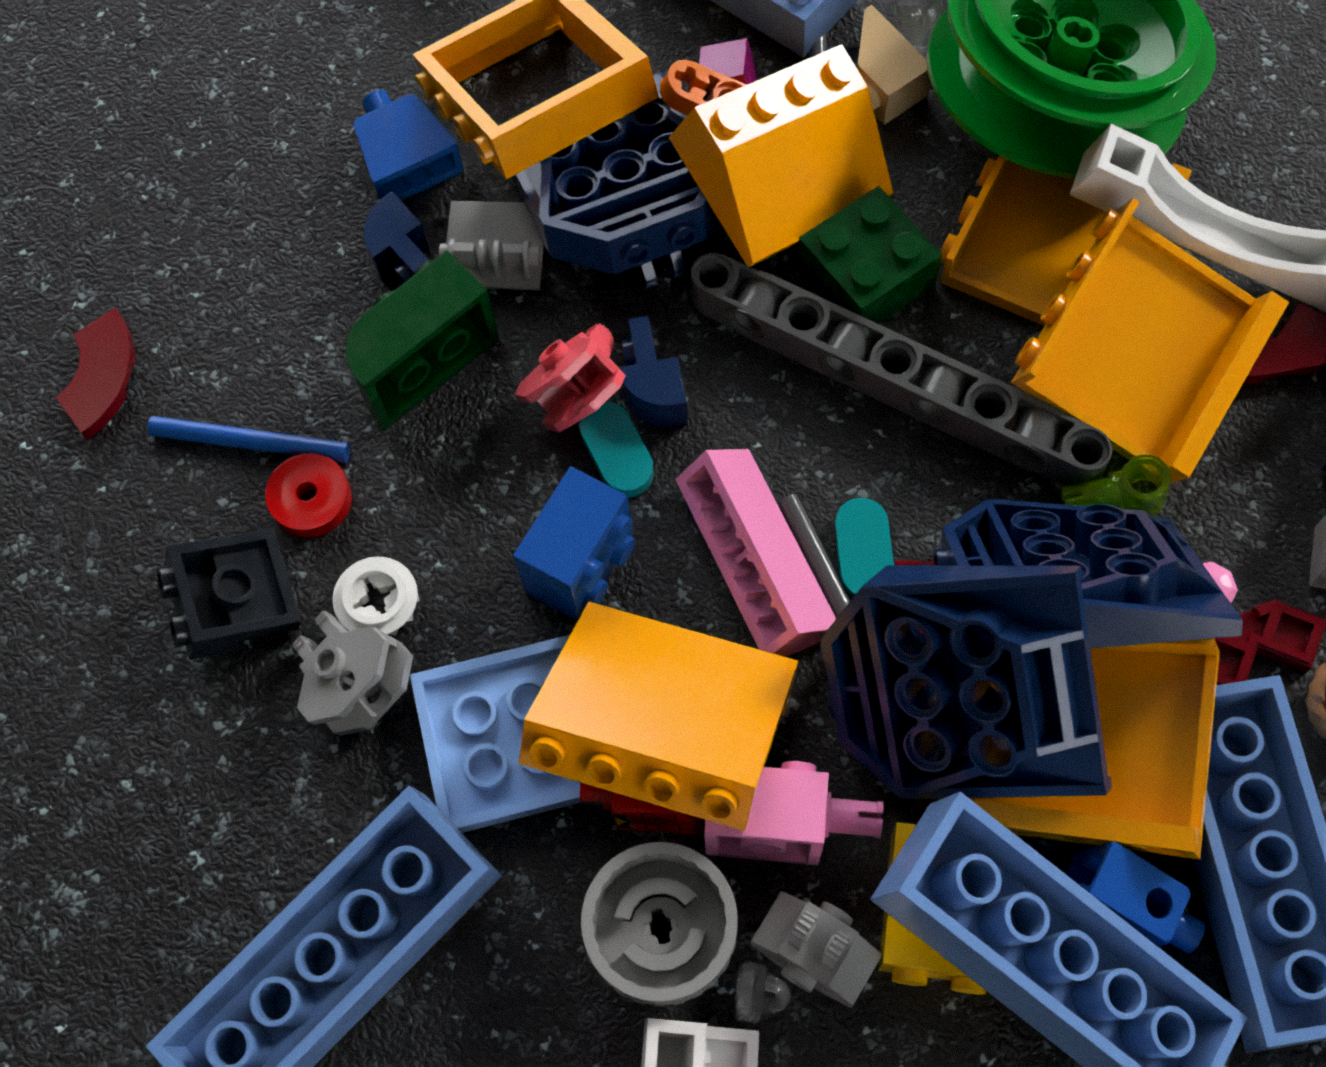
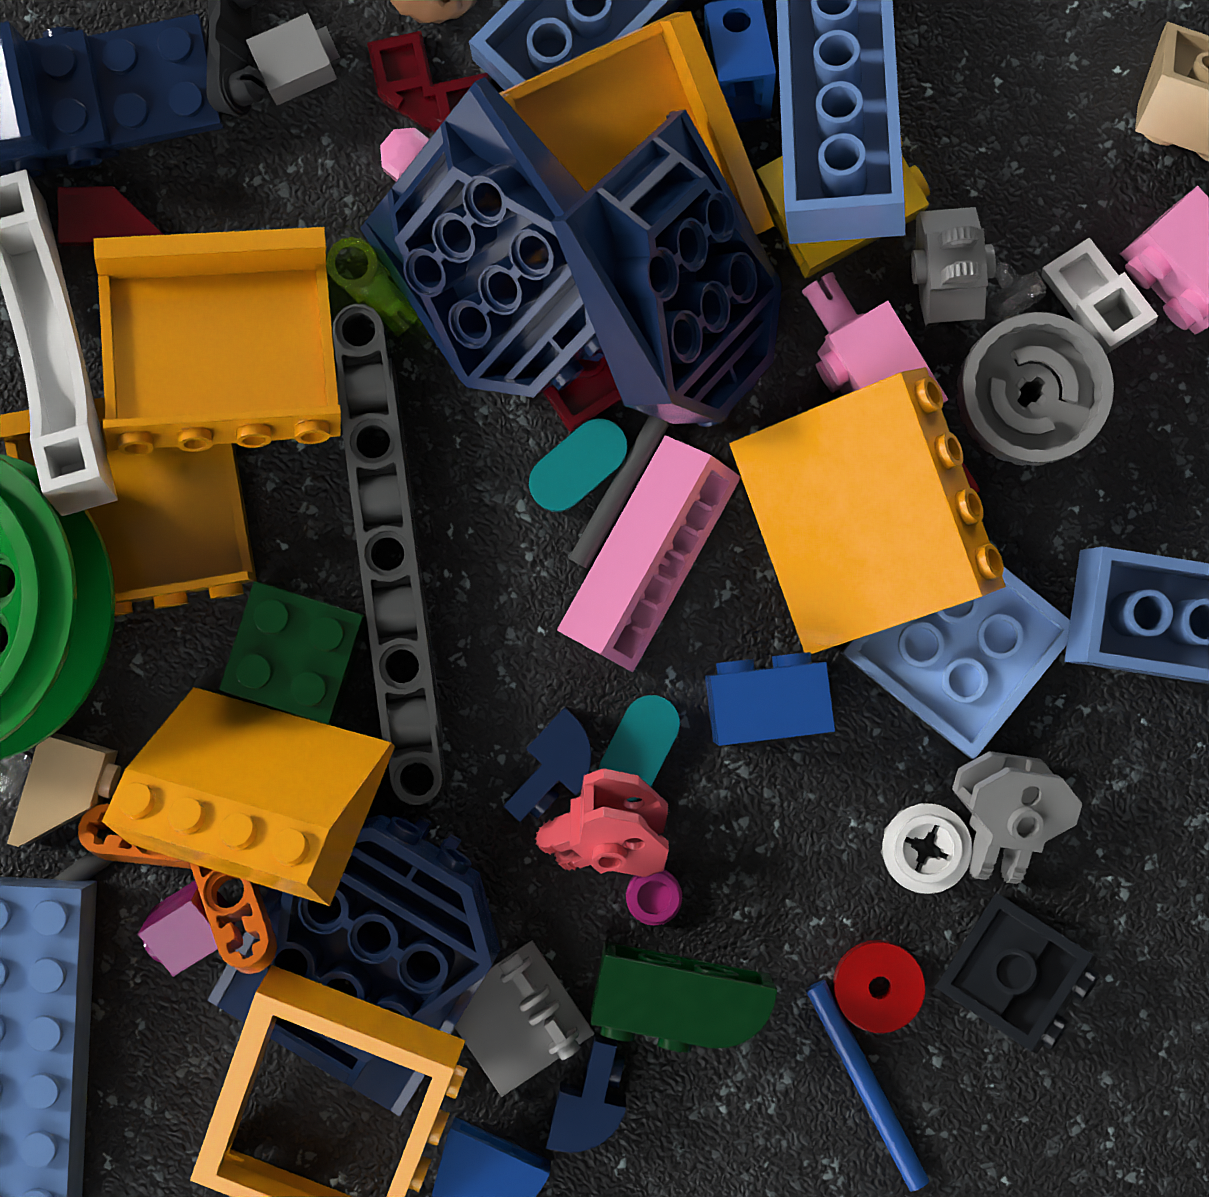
camera: 135 degrees left, 20 degrees up
none -> dark pink tile [626,869,682,925]

